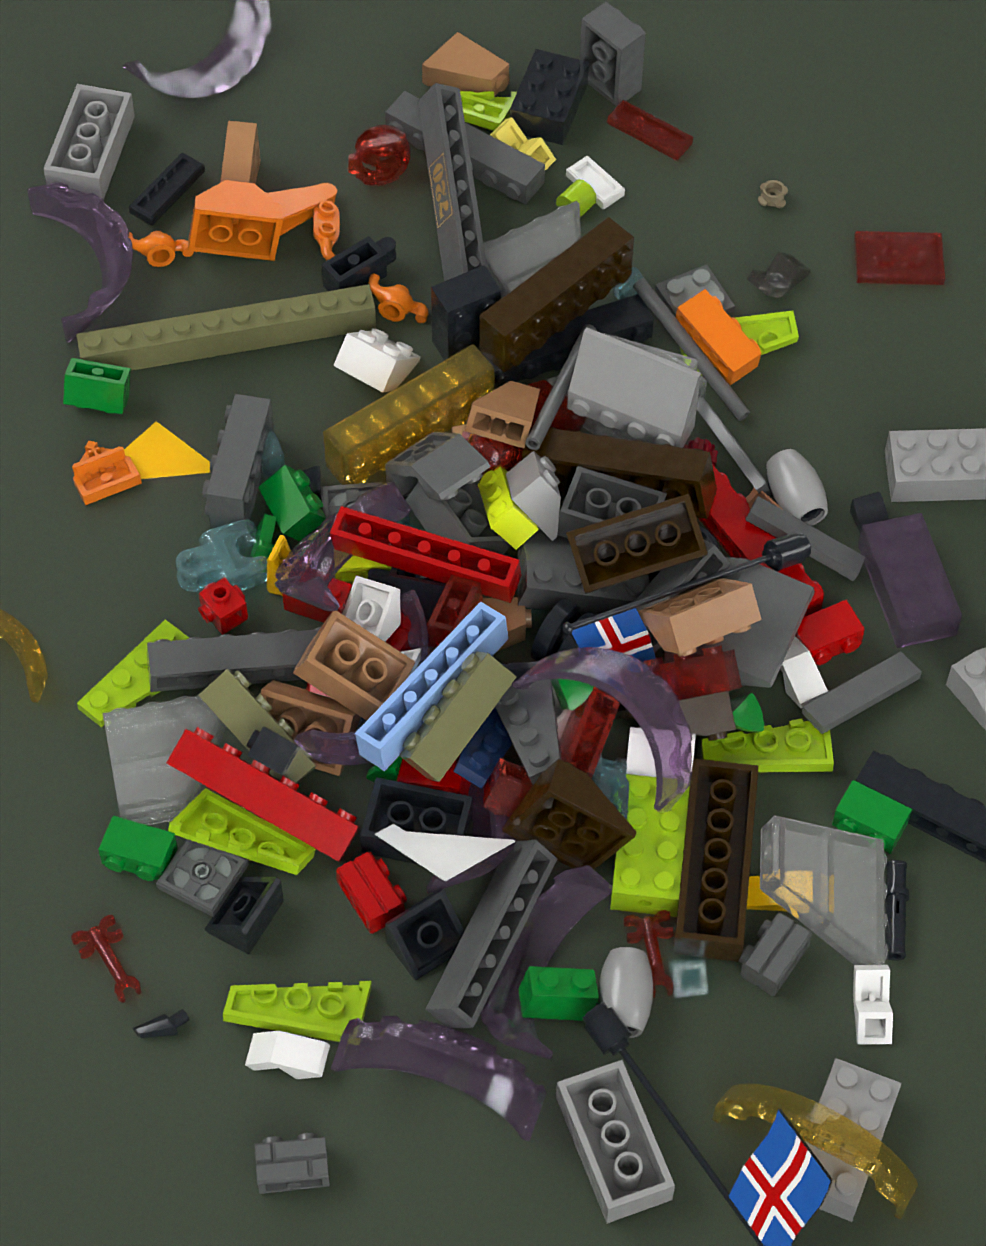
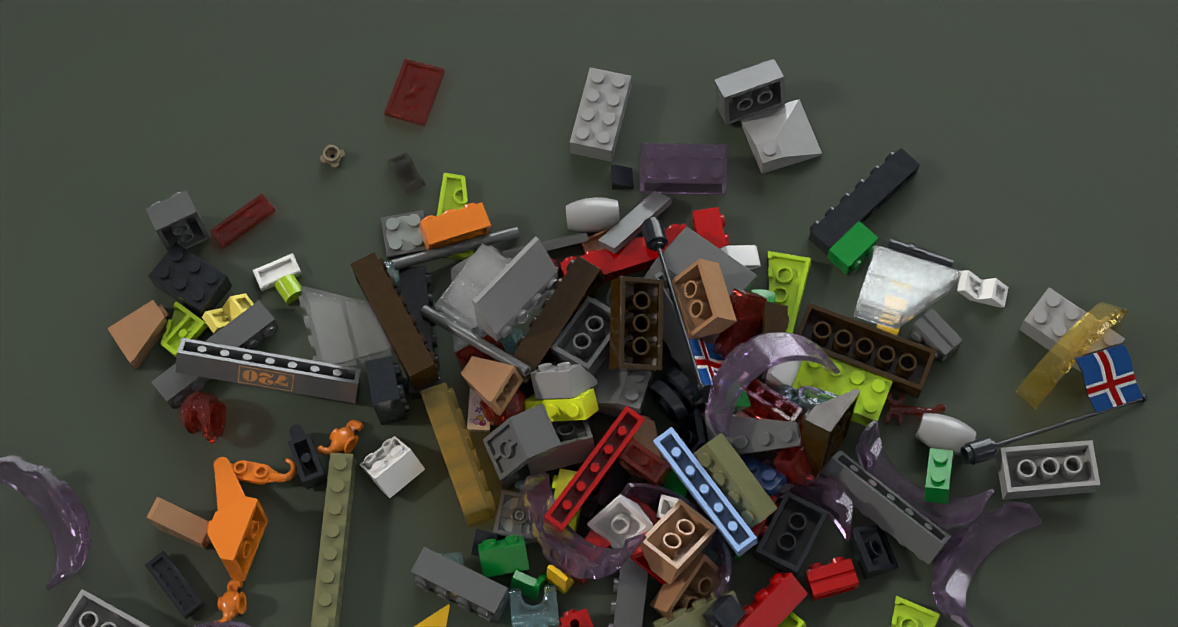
camera: 70 degrees left, 10 degrees up
white sticker [375,824,515,881] -> none
clear light blue slope [669,957,709,998] -> none
dark grey tile [802,651,922,734] -> none

